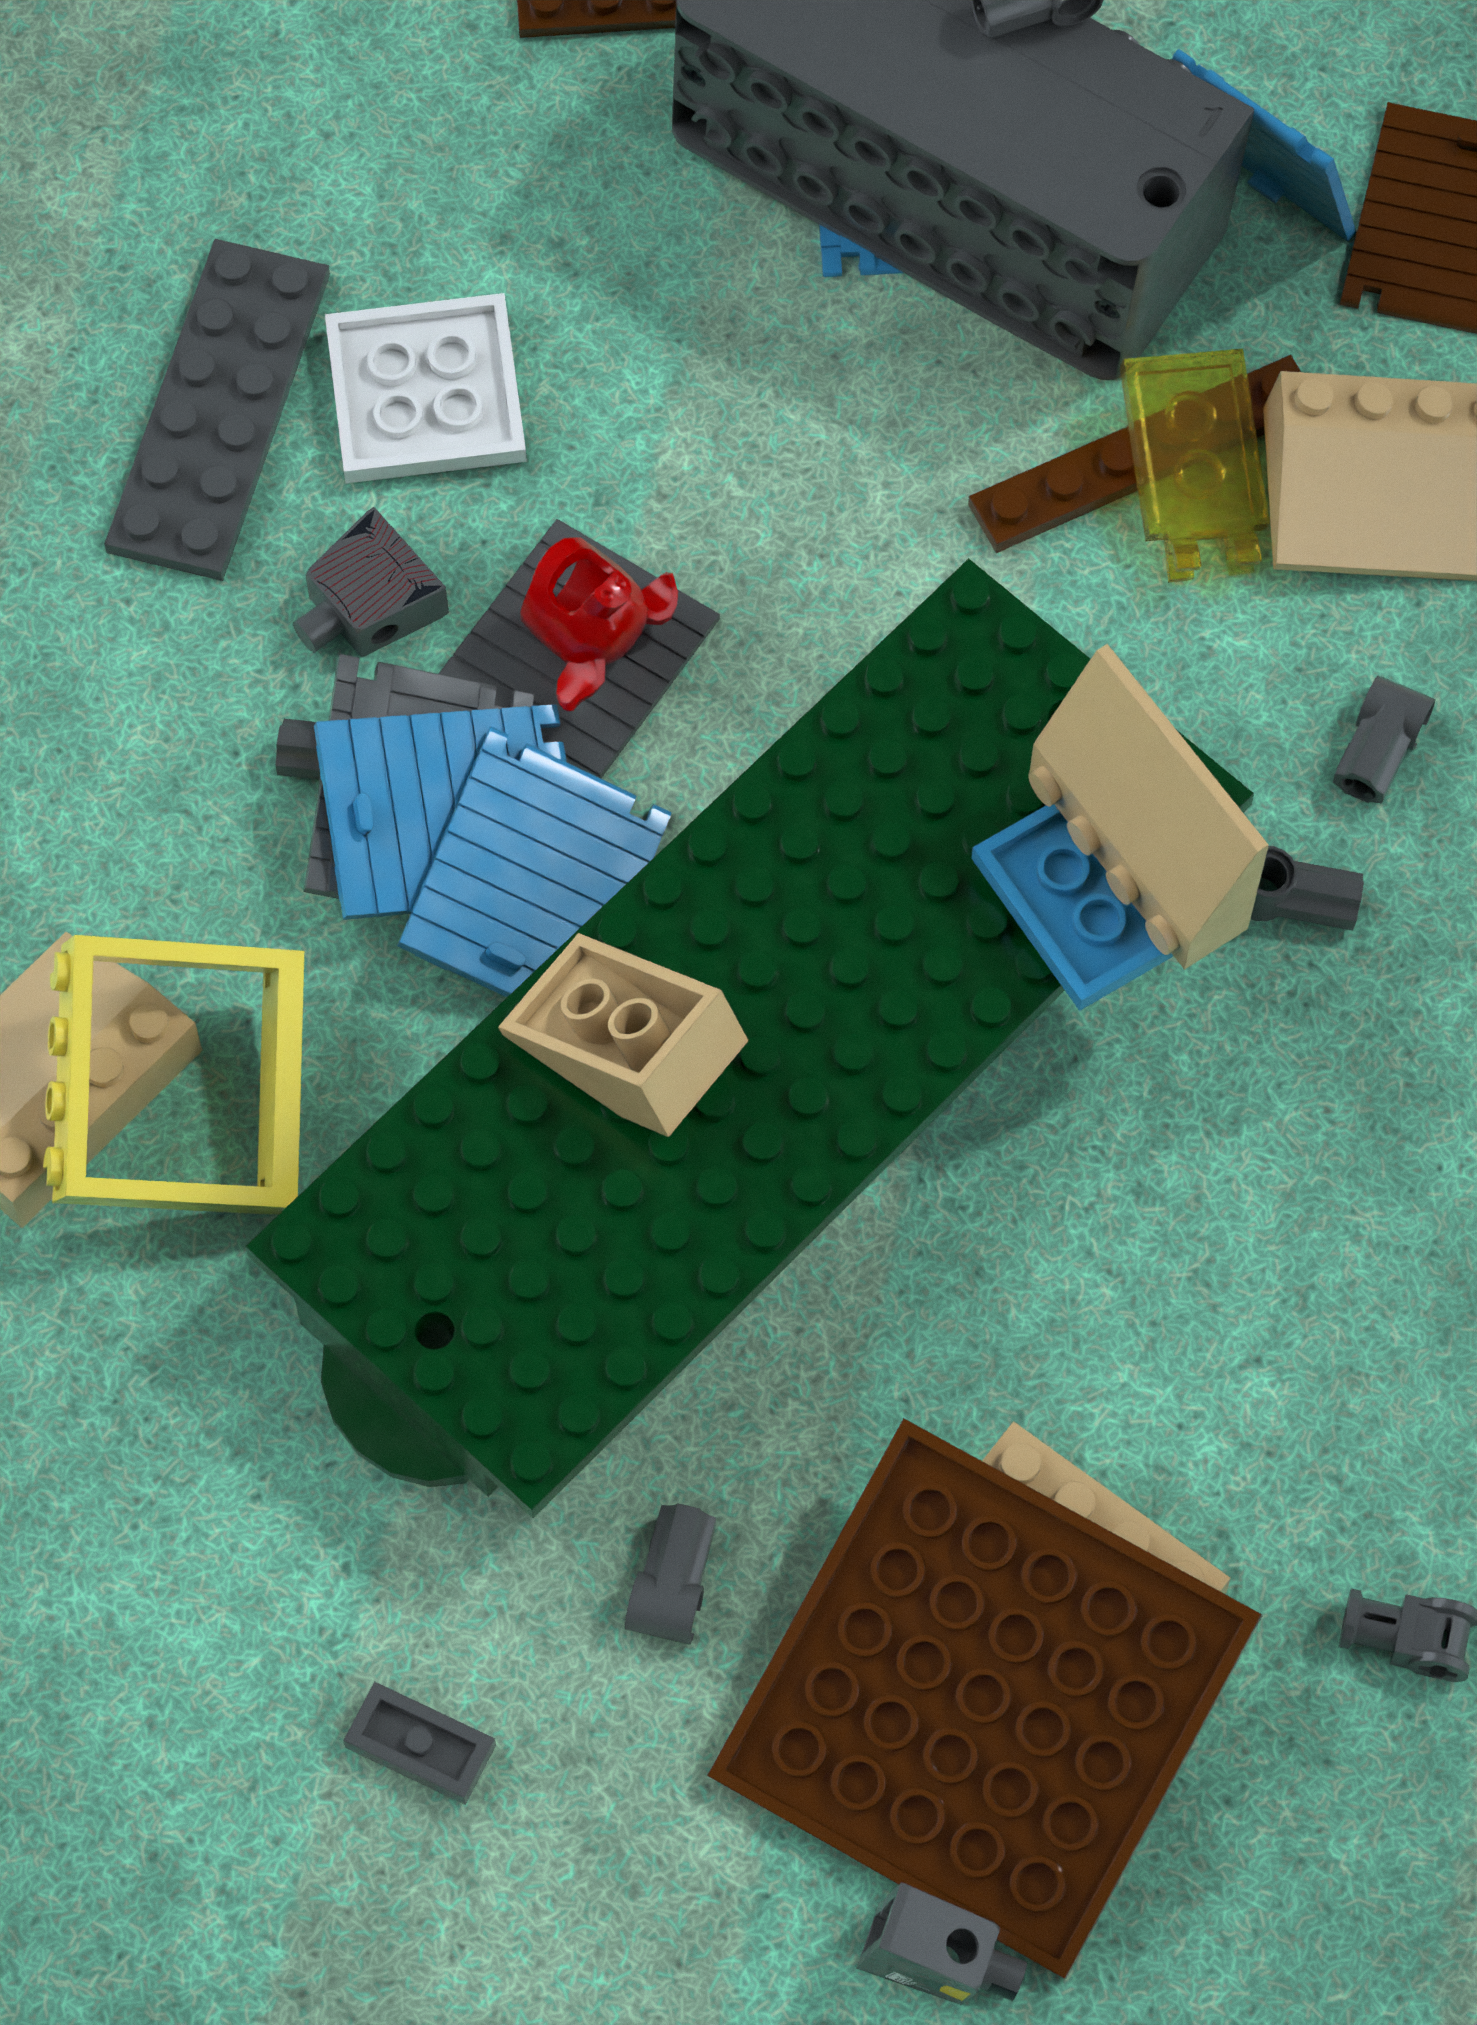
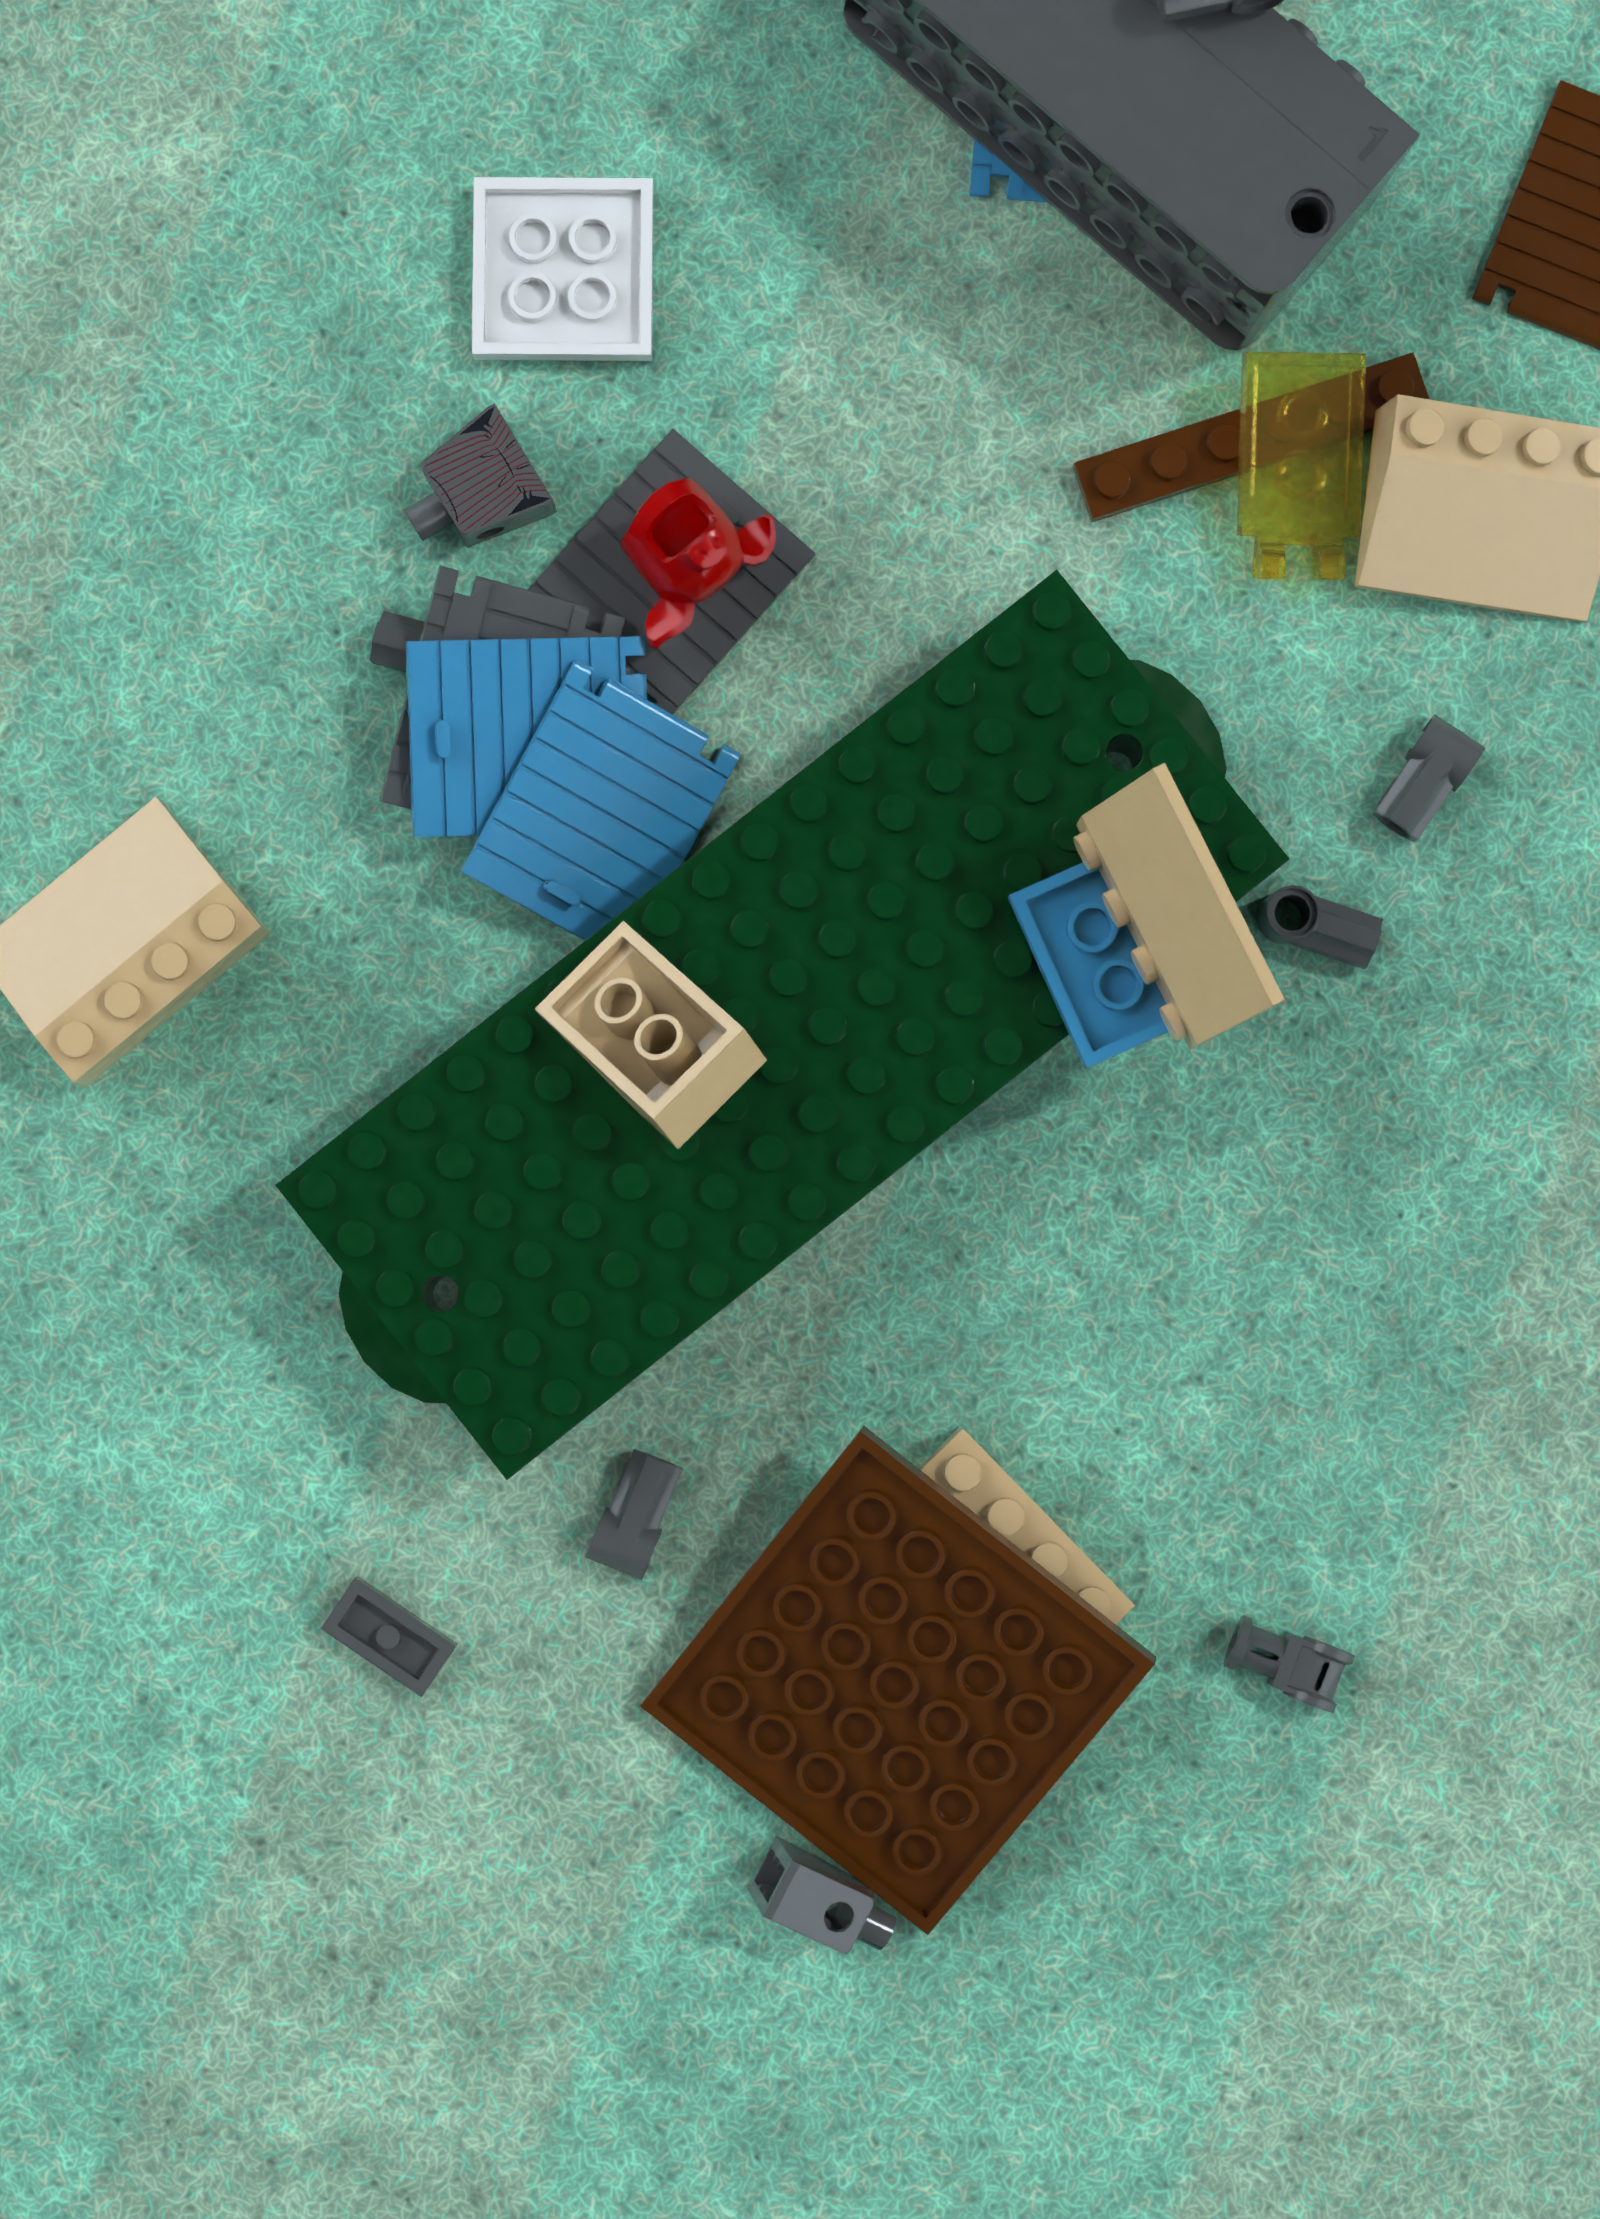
camera: 10 degrees right, 20 degrees up
light yellow window [43,935,304,1214] -> none
dark grey plate [104,239,330,581] -> none
dark azure door [1172,49,1357,241] -> none

